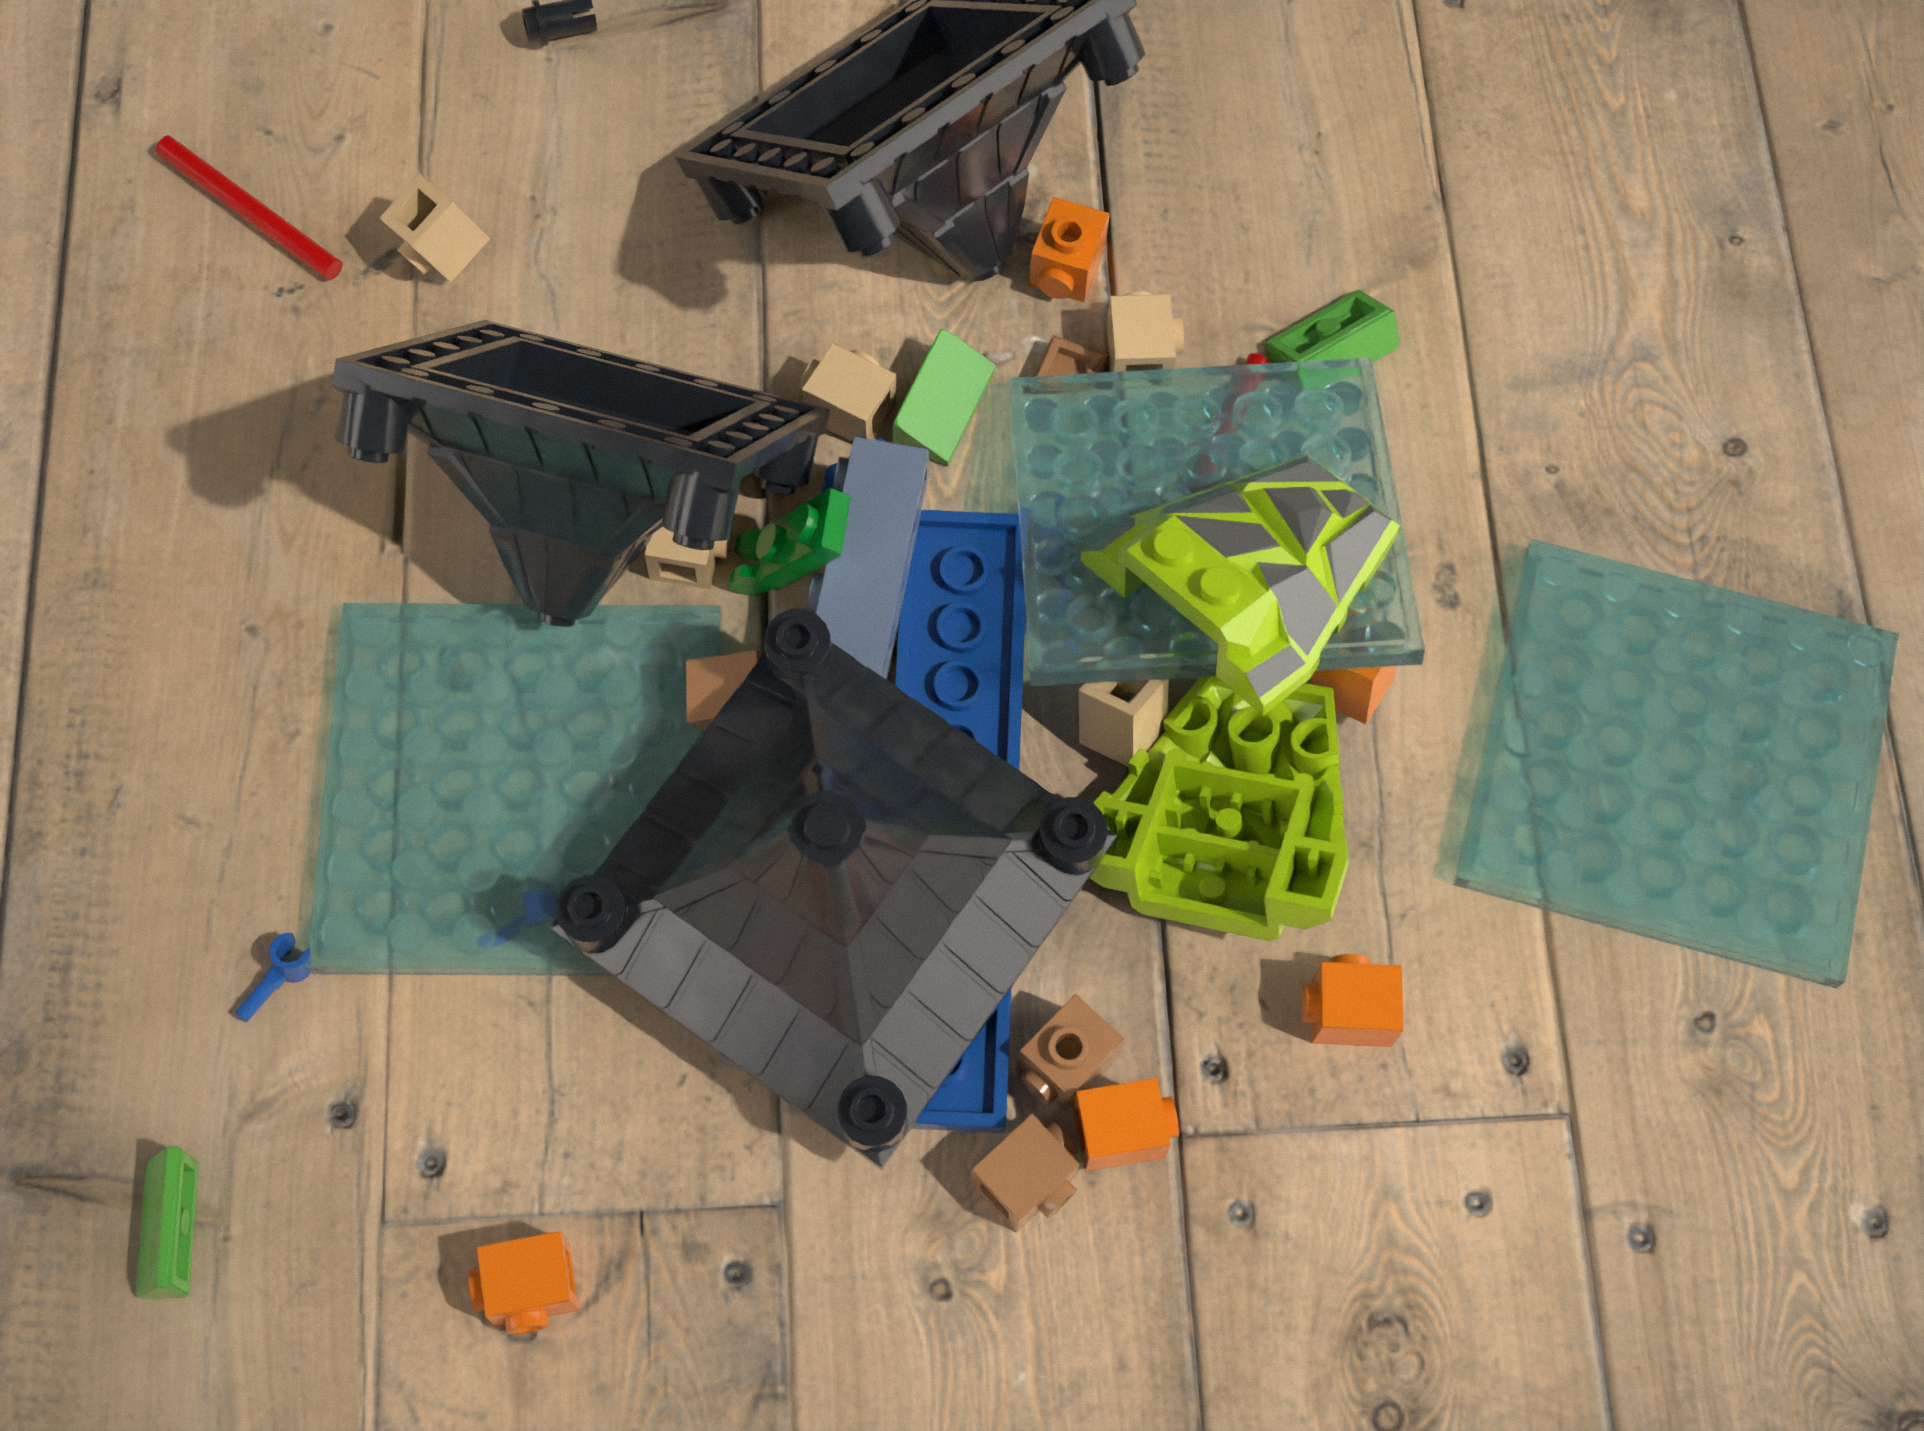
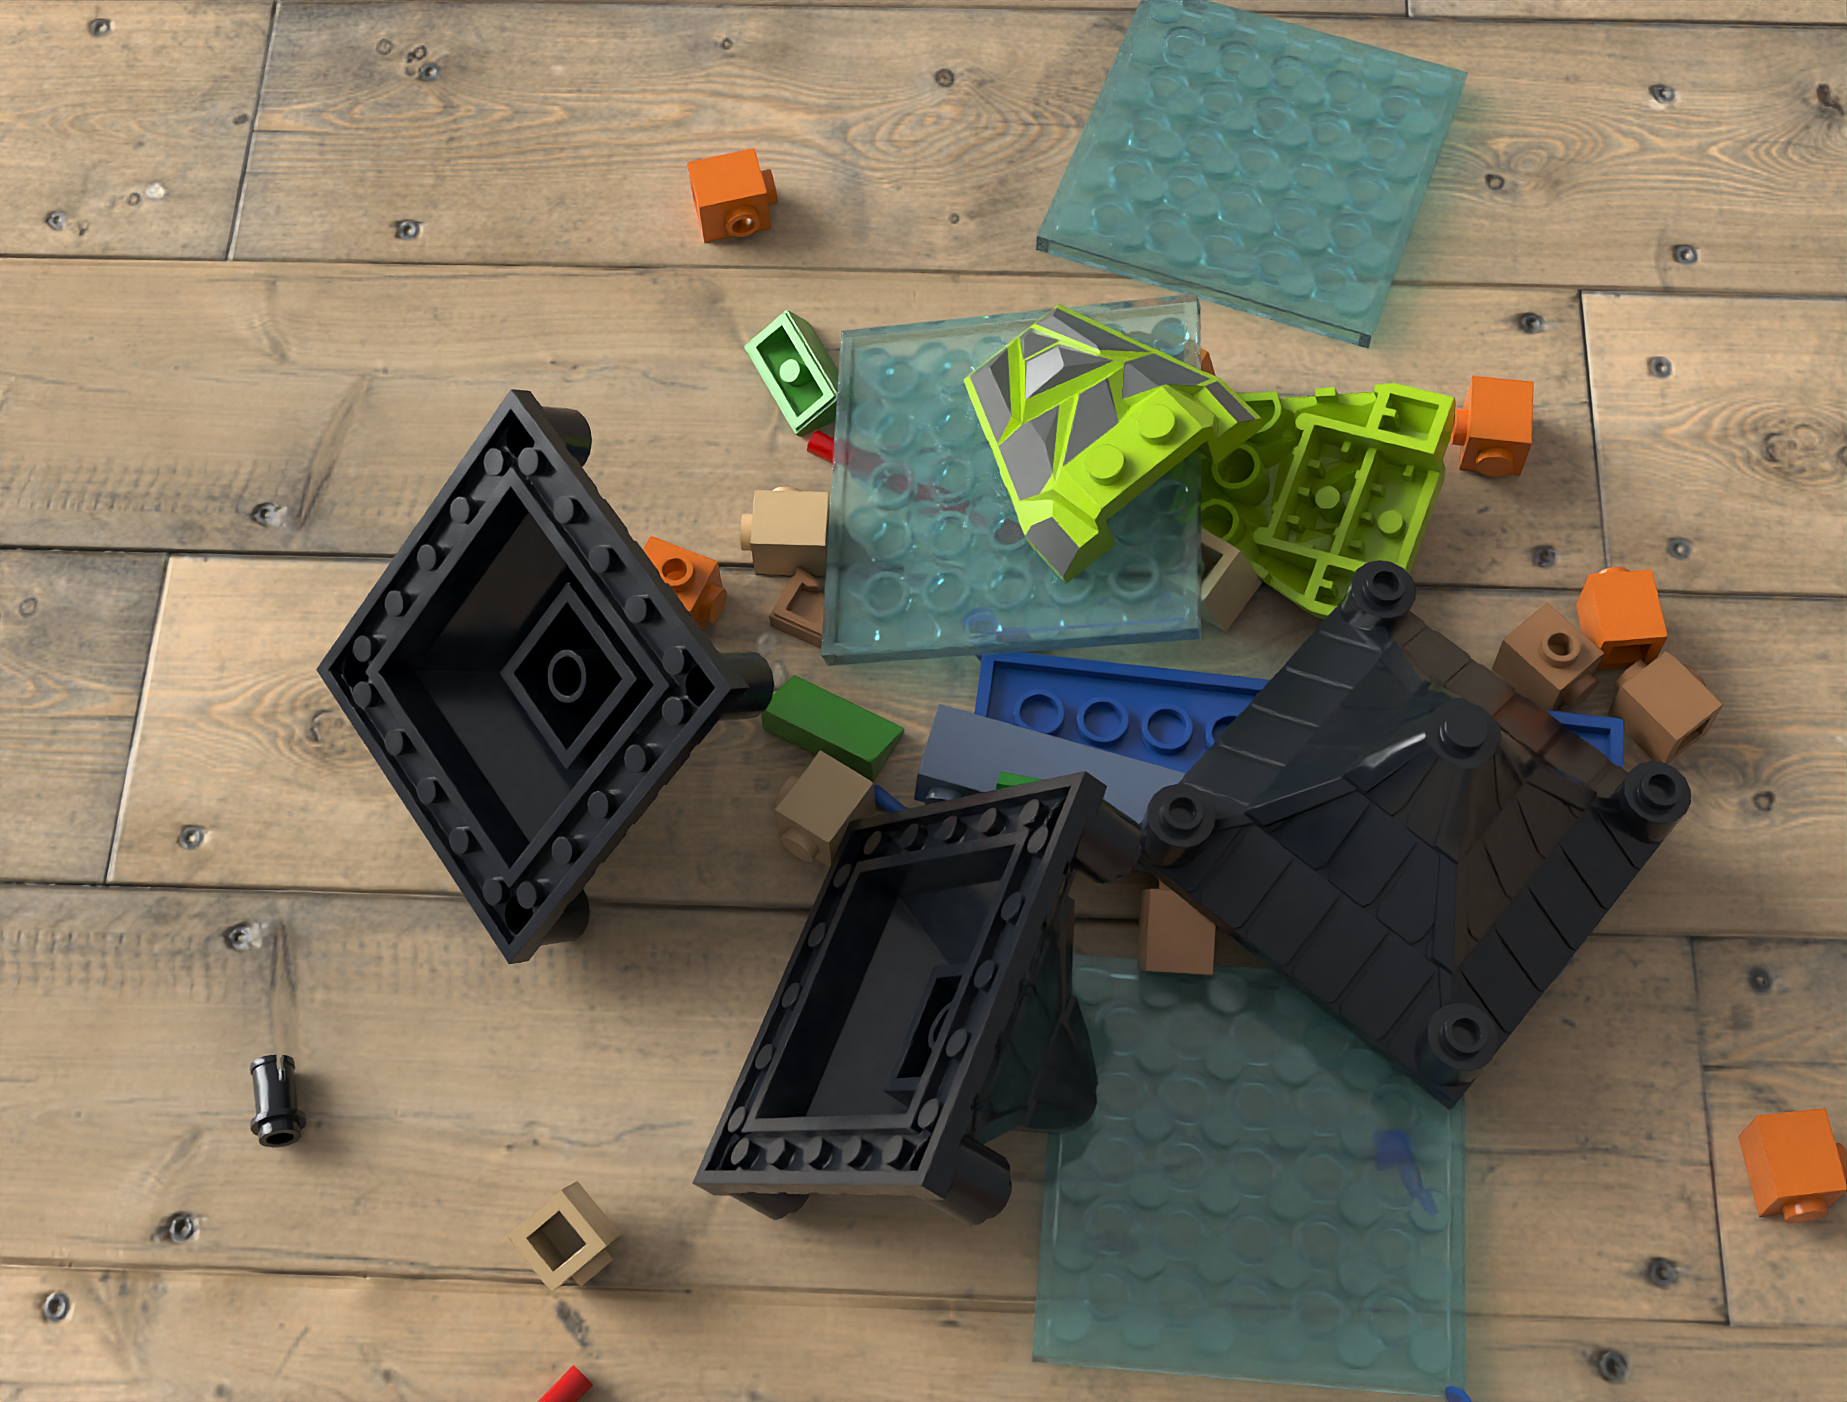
camera: 80 degrees left, 5 degrees down
none -> orange brick [687,148,778,243]

